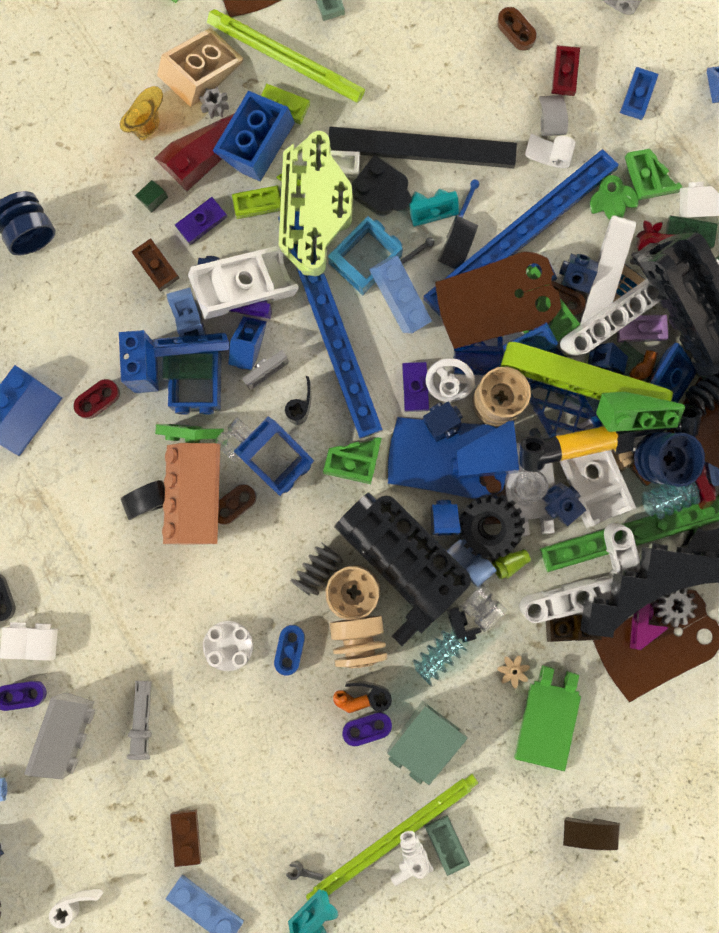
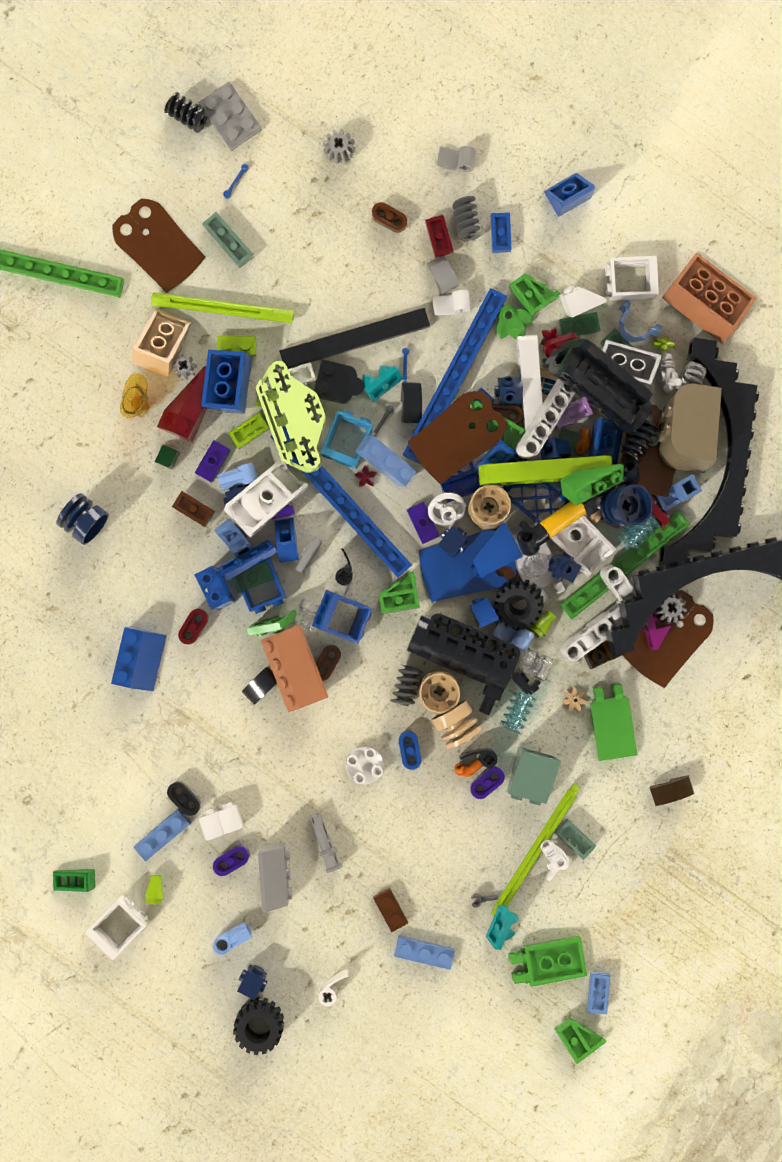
camera: 30 degrees left, 5 degrees up
none -> light blue piece [218,463,258,491]
none -> dark red plant [355,465,377,487]
none -> dark grey piece [452,196,481,241]

